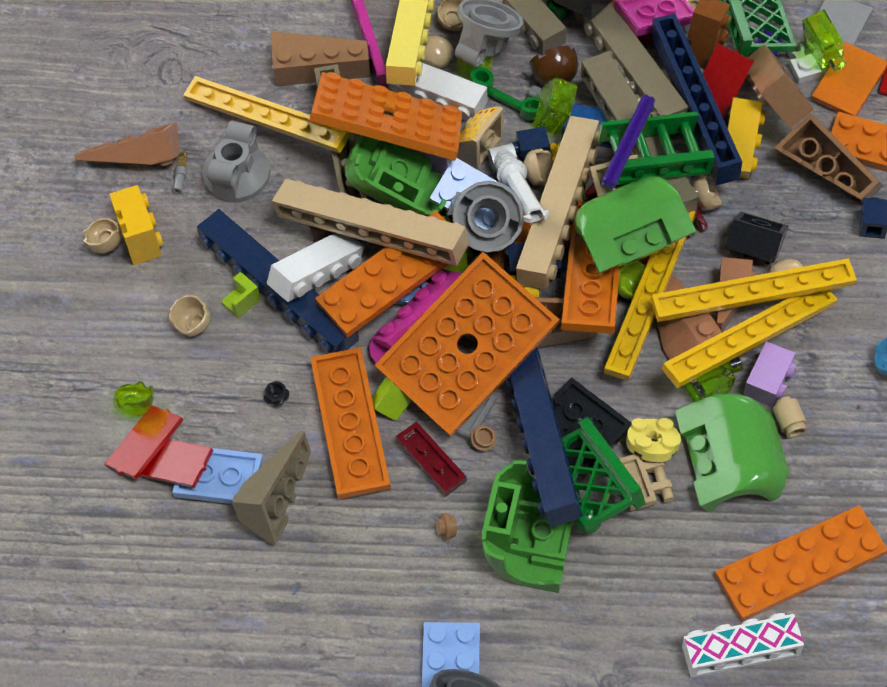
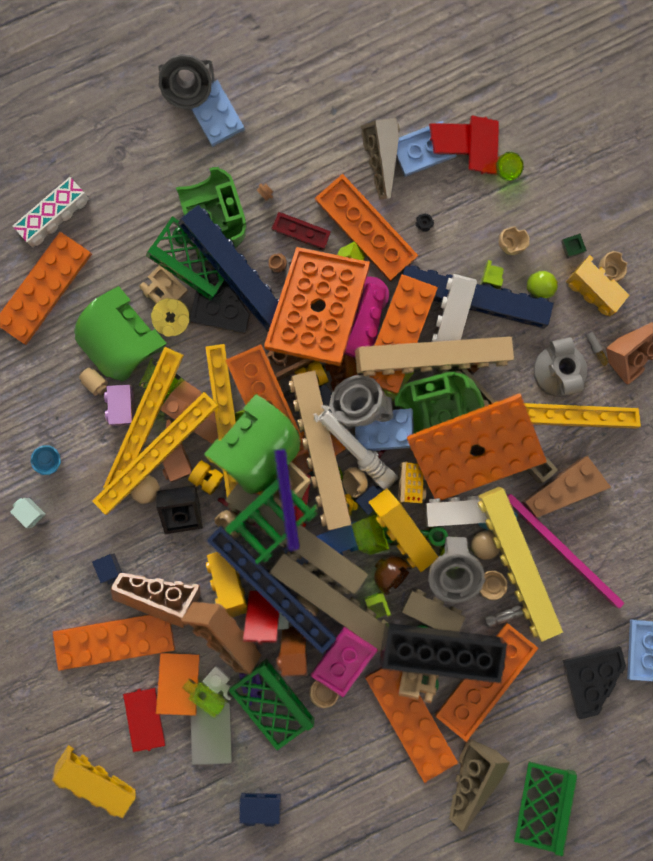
camera: 145 degrees right, 25 degrees up
none -> yellow wheel [188,460,224,495]
none -> lime panel [364,592,391,618]
none -> yellow wedge [368,488,438,572]
none -> lime hair [527,271,558,299]
none -> dark green plate [561,233,587,259]

